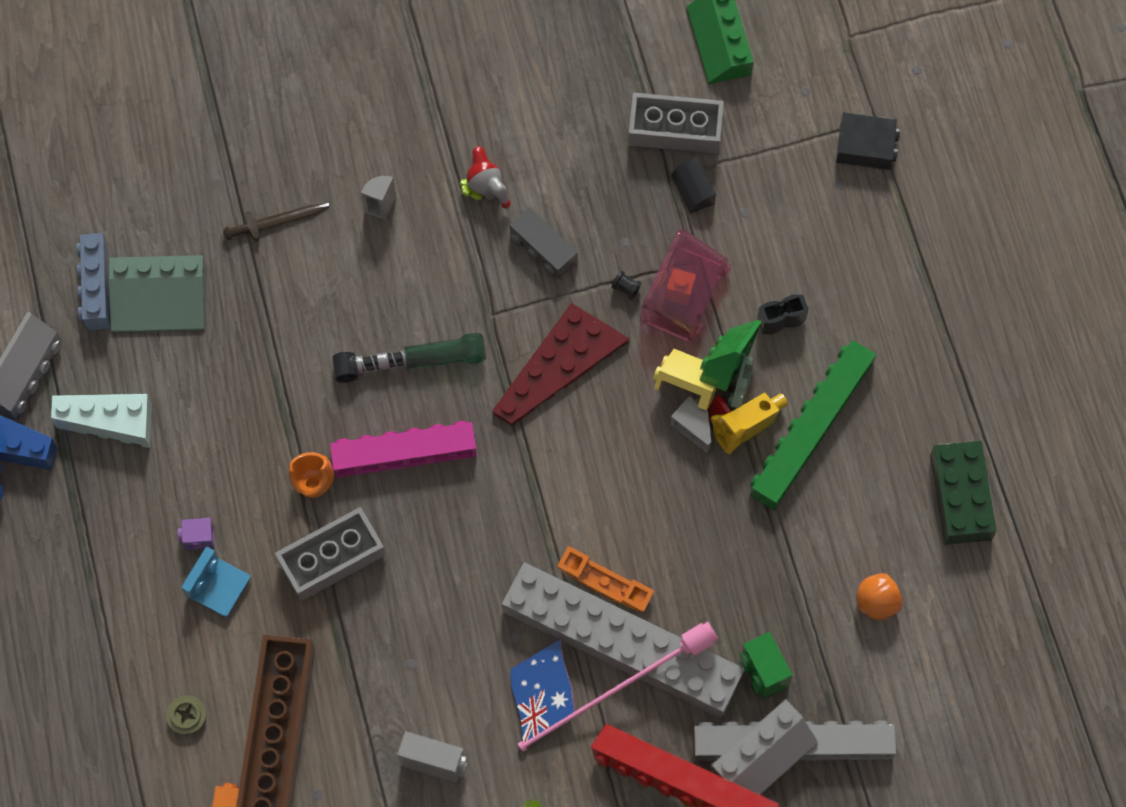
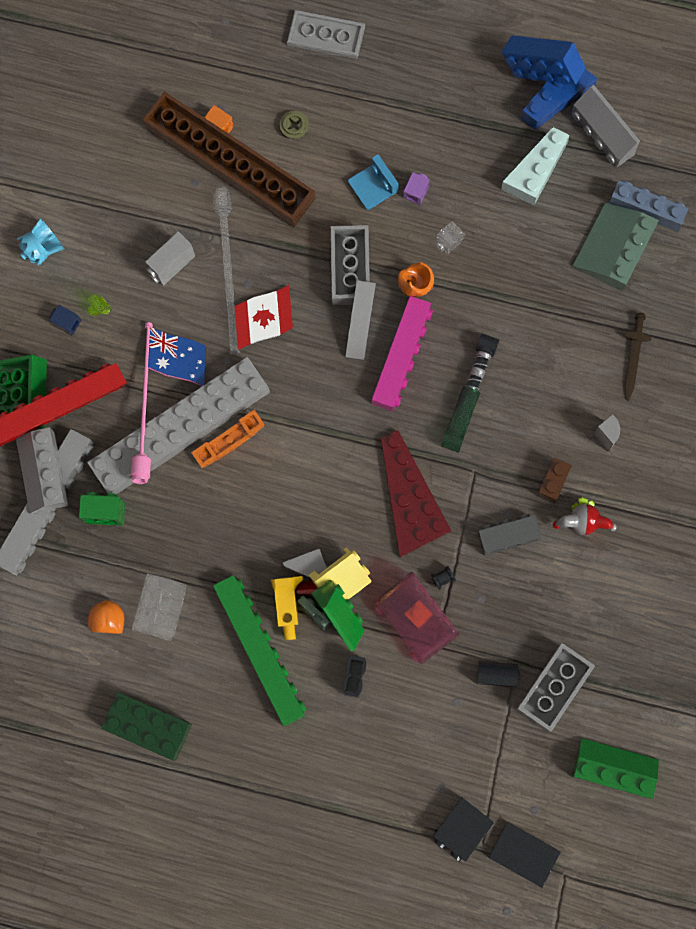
camera: 125 degrees right, 10 degrees up
none -> clear slope [132,573,187,641]
none -> flag [212,187,293,355]
none -> light grey tile [287,10,365,59]
none -> light grey slope [345,280,376,360]
none -> clear brick [435,221,465,254]
none -> black tile [488,822,561,888]
none -> reddish brown brick [537,457,572,504]

